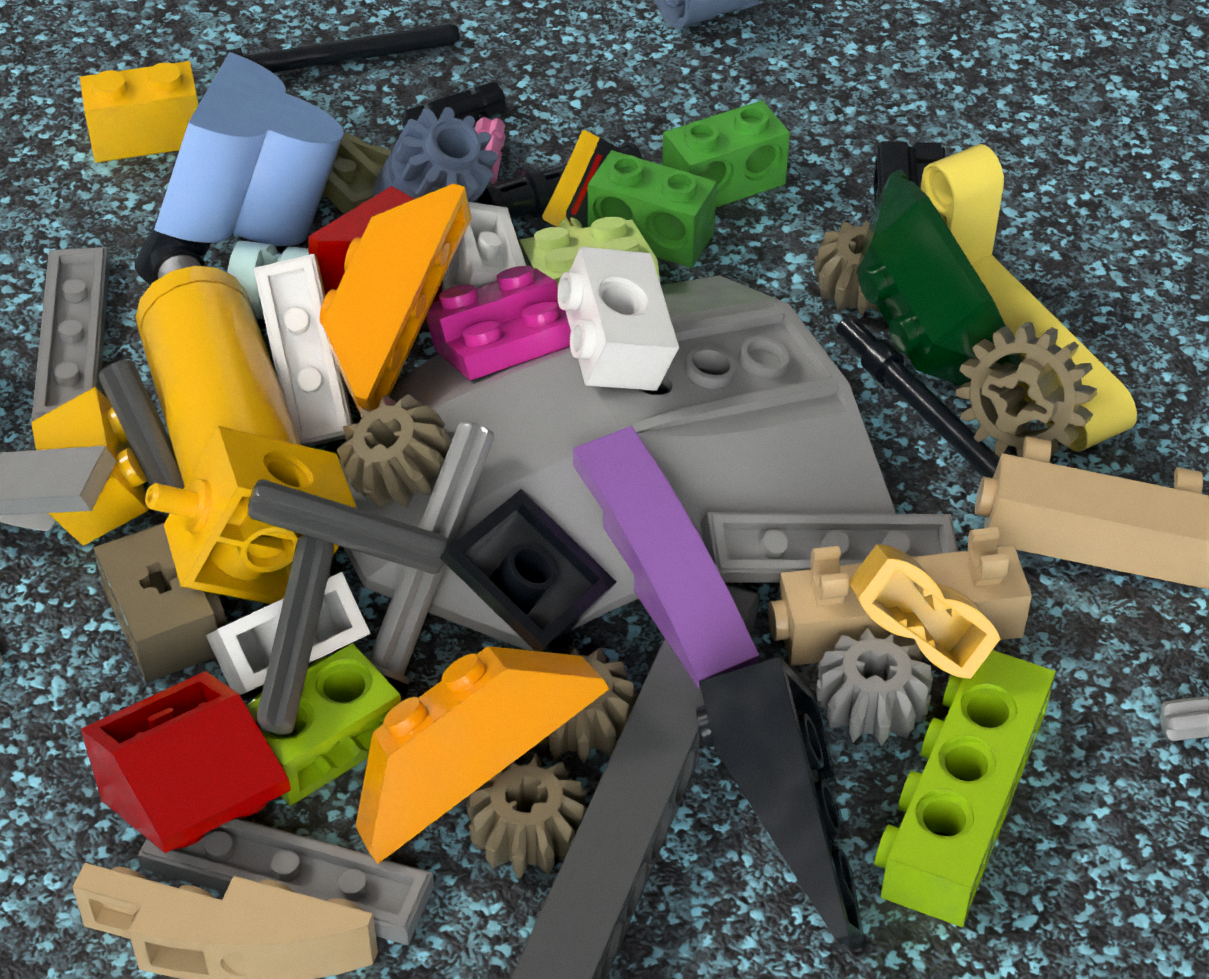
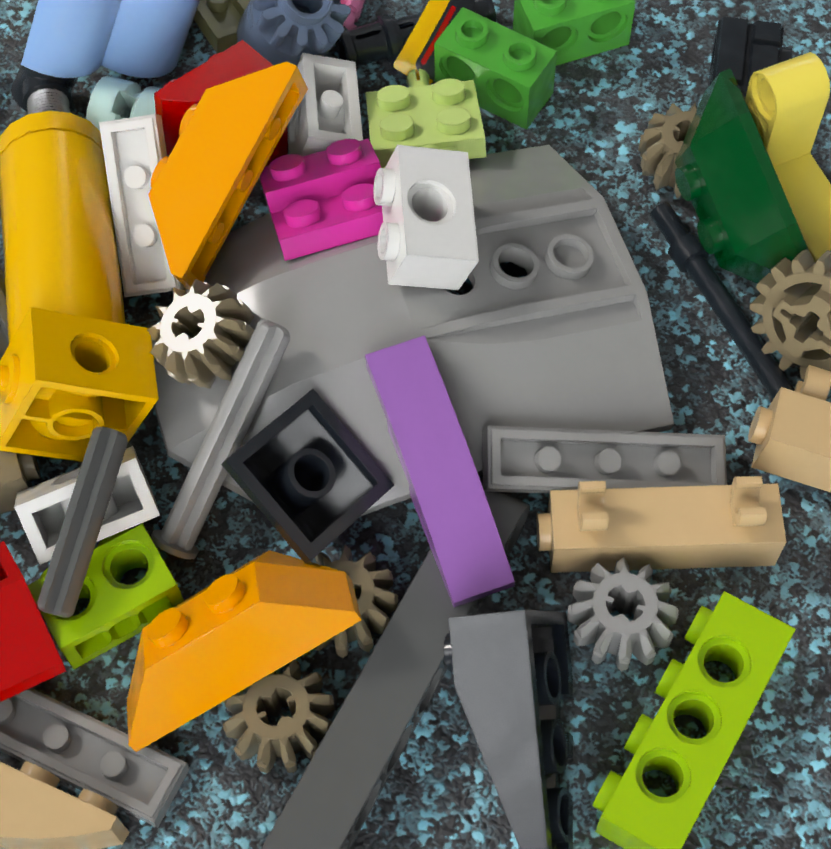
camera: 10 degrees right, 15 degrees up
dark grey axle [248,479,449,574] -> none
yellow brick [849,544,1001,679] -> none

